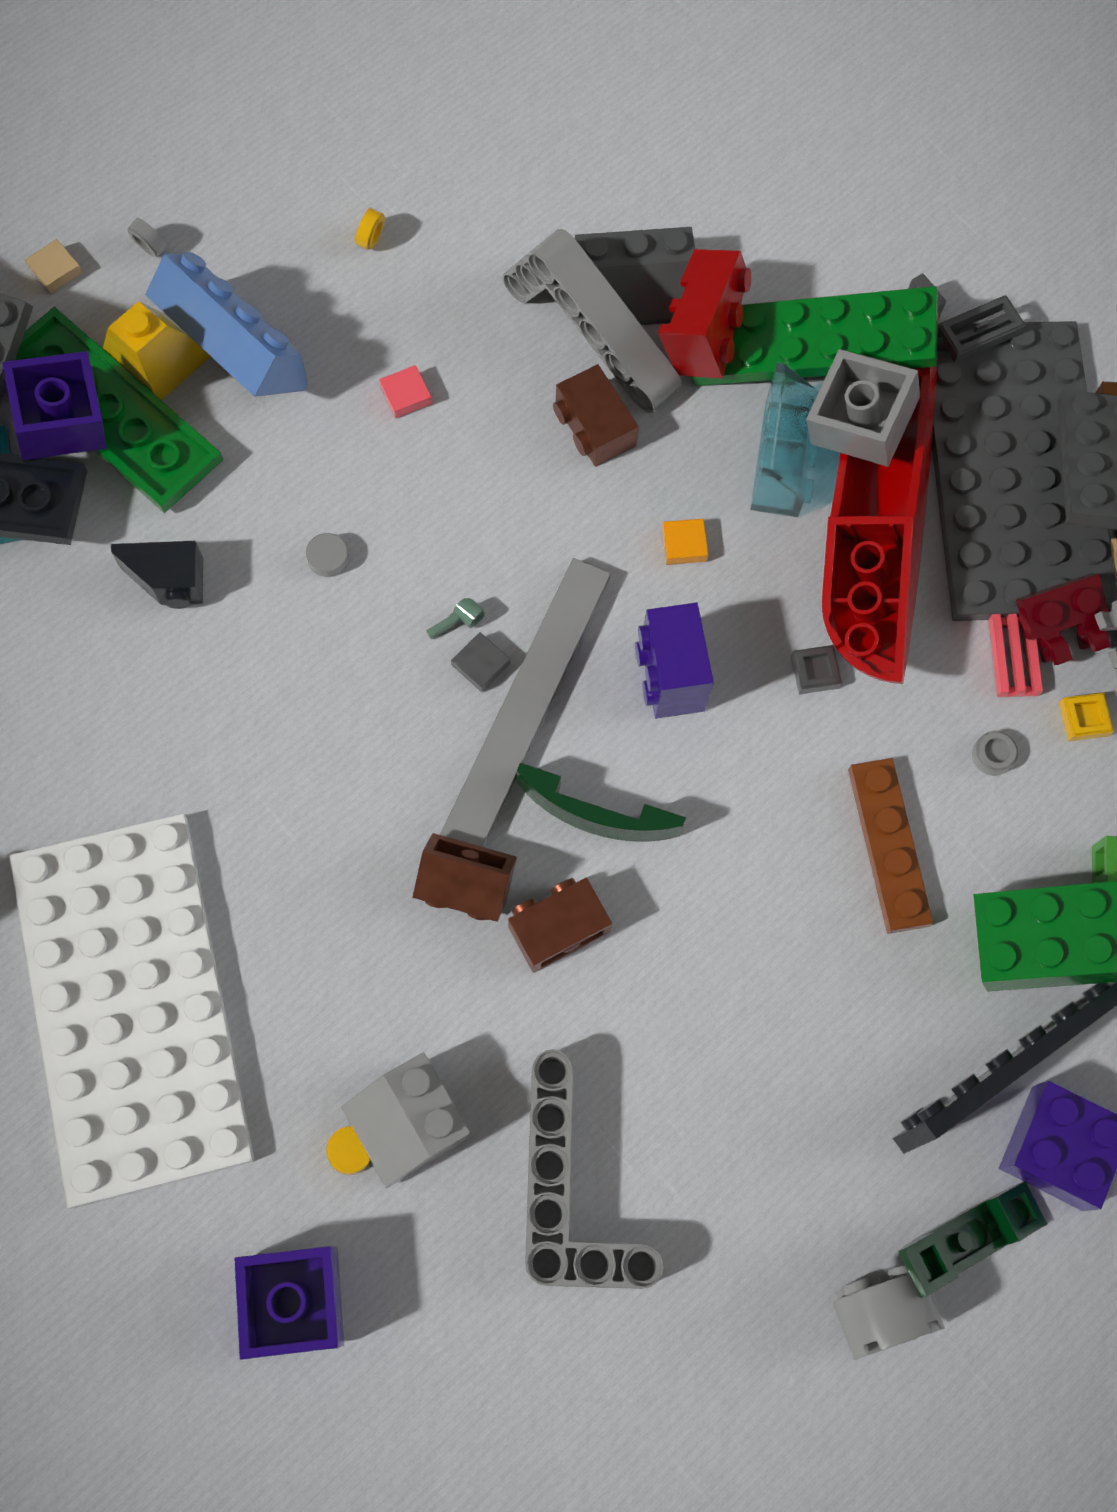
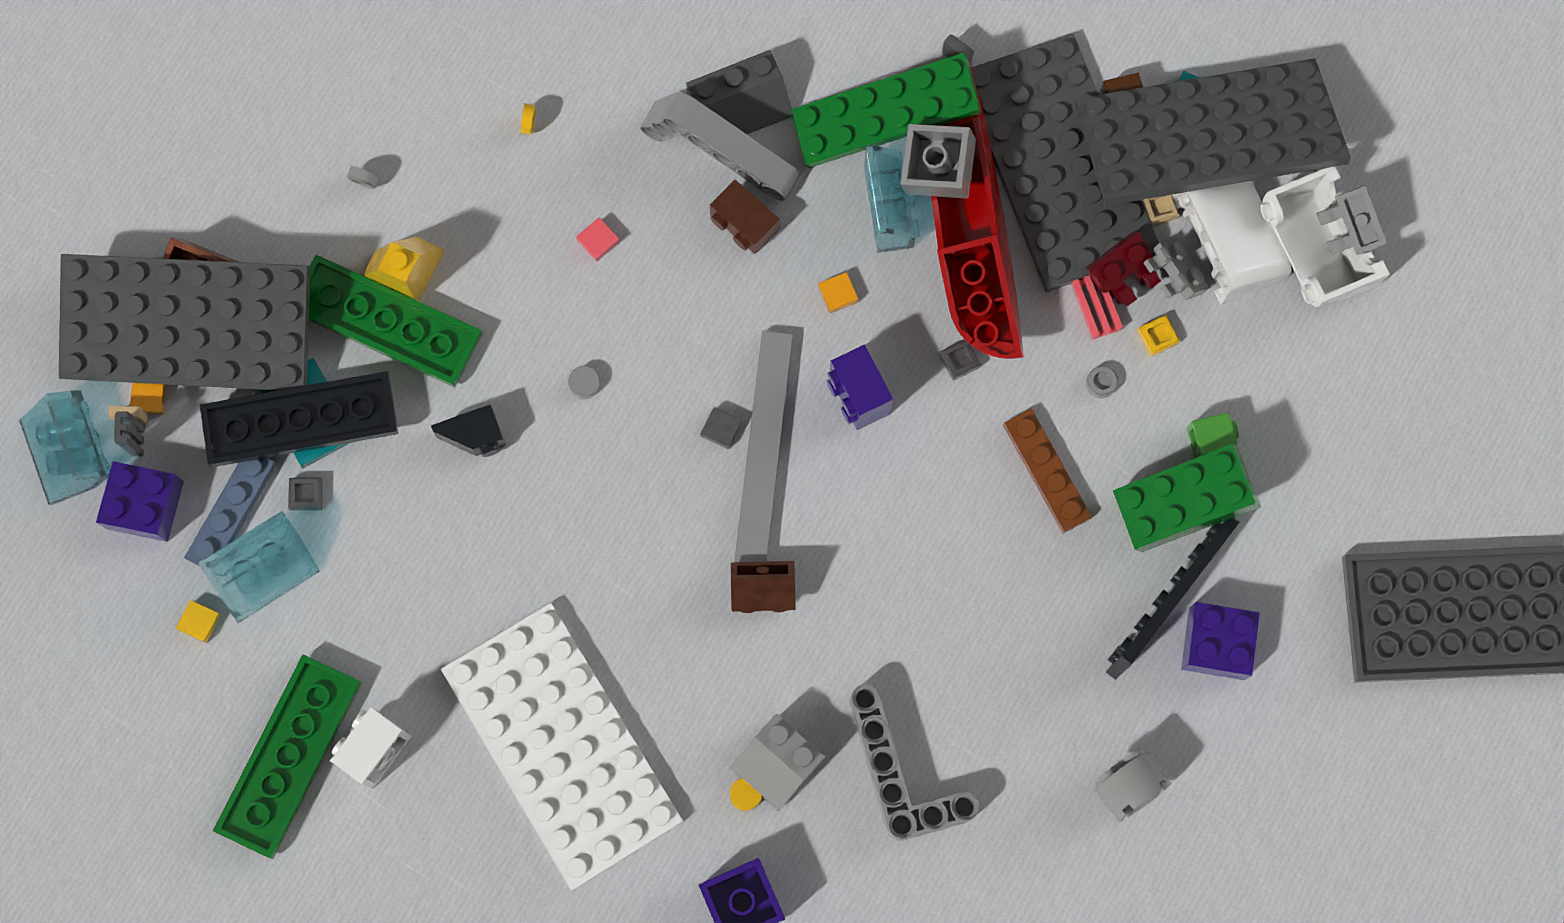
camera: 15 degrees left, 5 degrees up
dark purple brick [2,351,107,461] -> none
tan tile [24,239,82,294] -> none
medium blue slope [145,252,308,397] -> none
sand green hand [426,598,485,639] -> none
copper brick [508,877,613,973] -> none
dark green slope [517,763,686,842] -> none
red wedge [658,249,751,379] -> none
dark green slope [898,1181,1048,1298] -> none
dark grey tile [937,295,1026,363] -> none

